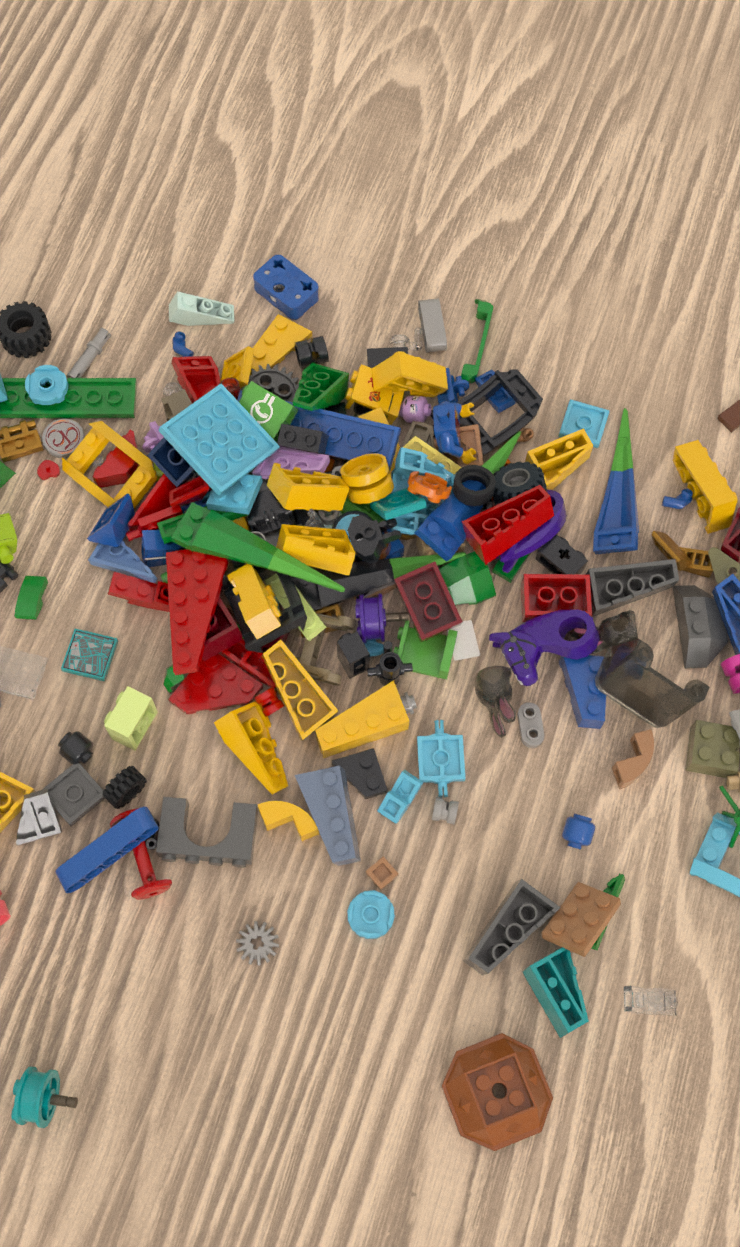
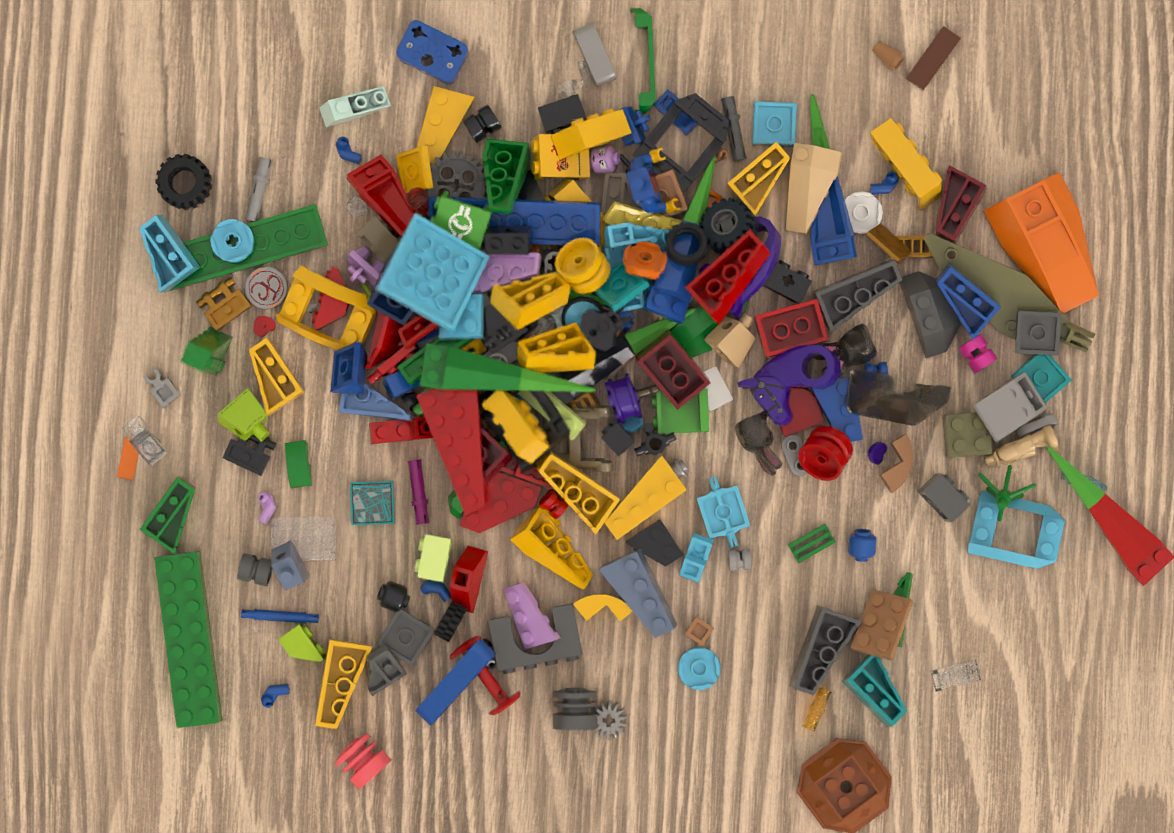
camera: 10 degrees left, 20 degrees up
none -> yellow wedge [249,338,305,416]
none -> black hinge [401,392,419,411]
none -> magenta pin [408,459,430,525]
none -> blue arm [421,579,451,602]
none -> red slope [449,546,488,613]
none -> lavender wing [504,582,561,650]
none -> dark grey wheel [553,688,597,730]
none -> tan torso [704,313,755,368]
none -> dark grey pin [721,96,747,162]
none -> red tile [780,388,825,437]
none -> tan wedge [786,143,842,234]
none -> green tile [788,524,836,563]
none -> red wheel [798,426,853,481]
none -> clear yellow pin [803,687,832,732]
none -> white tile [845,191,883,234]
none -> dark purple piece [868,442,887,465]
none -> medium nougat cone [872,41,905,71]
none -> dark grey brick [917,473,971,523]

